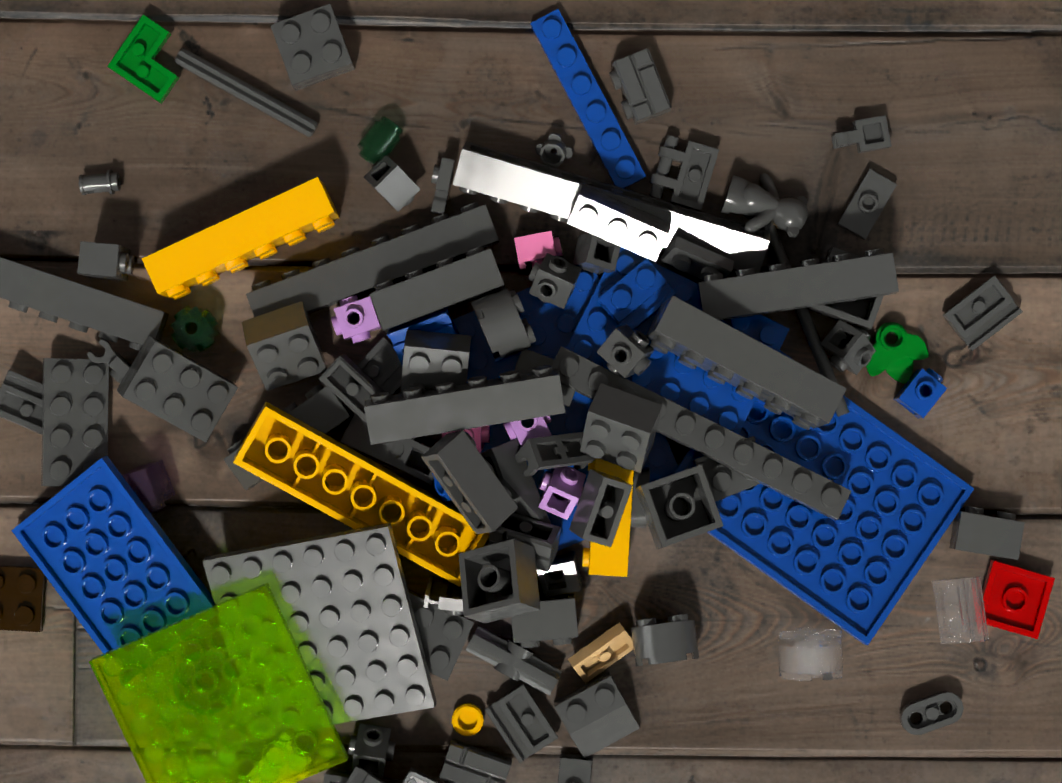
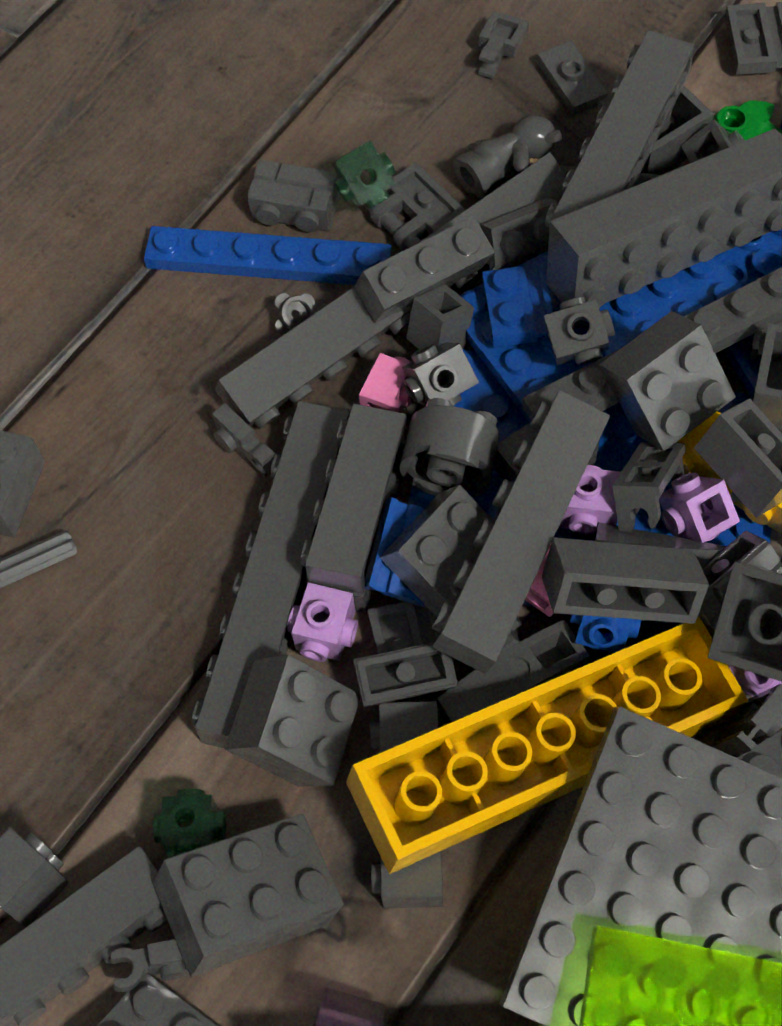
camera: 55 degrees left, 25 degrees down
yellow brick [142,177,340,300] -> none
clear green brick [357,116,403,165] -> none
brick [364,155,421,212] -> none
none -> clear green brick [331,140,396,209]

